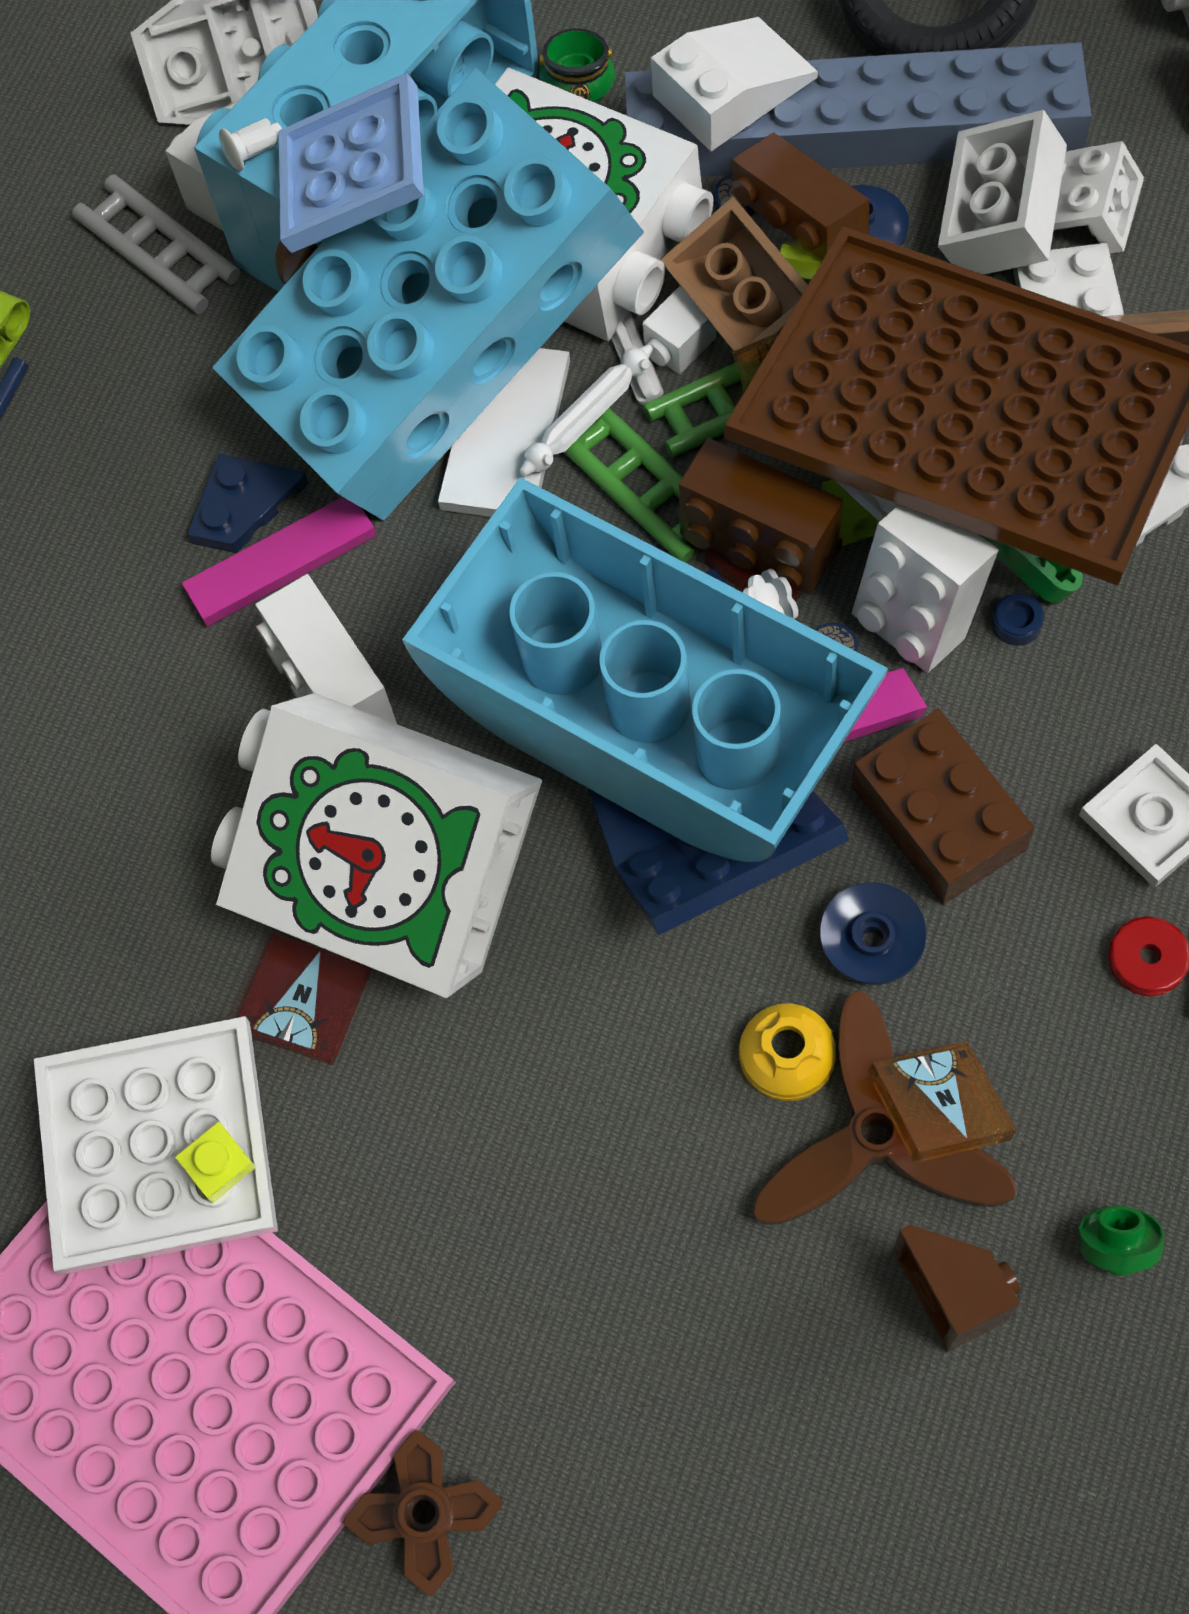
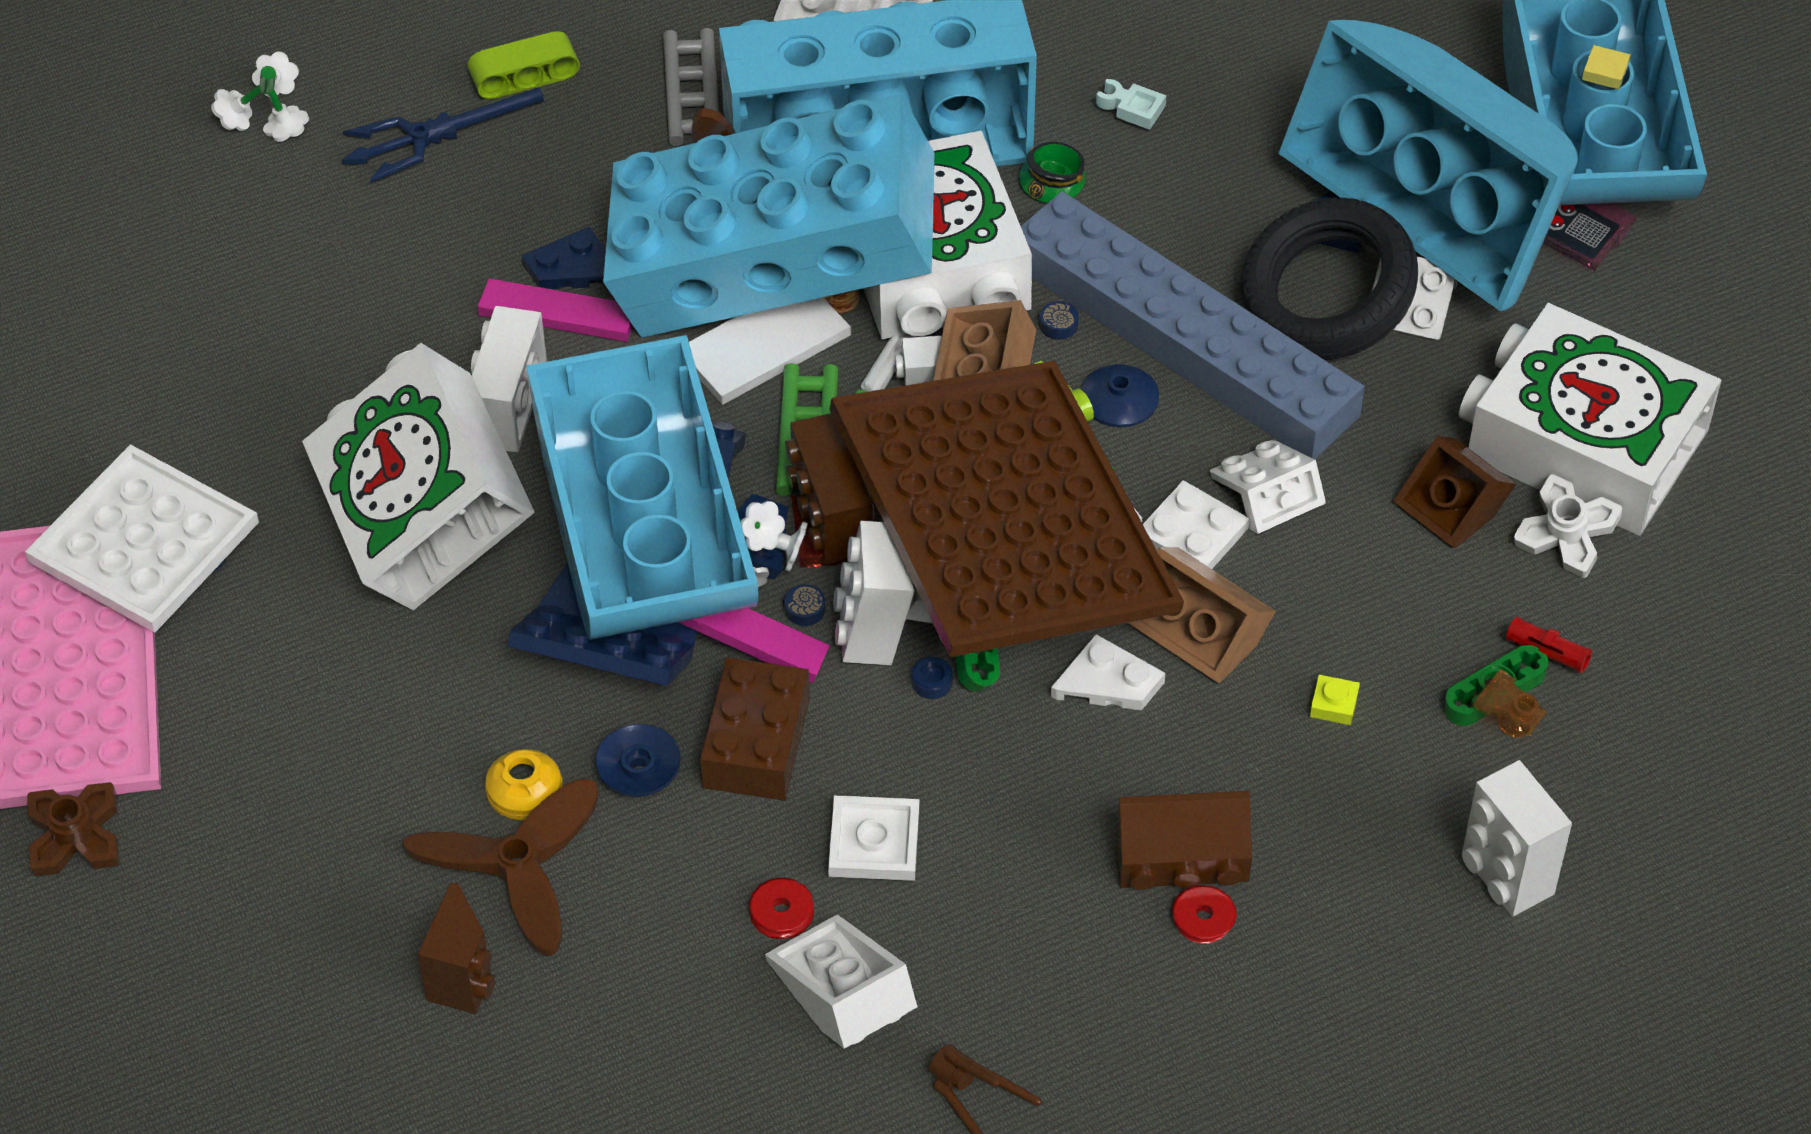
camera: 35 degrees right, 15 degrees down
neon yellow plate [175,1122,256,1203] -> none
white piece [219,118,282,172] -> none
clear red tile [238,933,372,1066] -> none
light blue plate [279,73,424,253] -> none
white wheel [520,344,653,476] -> none
white slope [651,17,818,151] -> none
reddish brown brick [732,132,869,260] -> none
clear orange tile [868,1041,1017,1163] -> none
white brick [938,110,1067,274] -> none
green plate [1079,1206,1165,1276] -> none

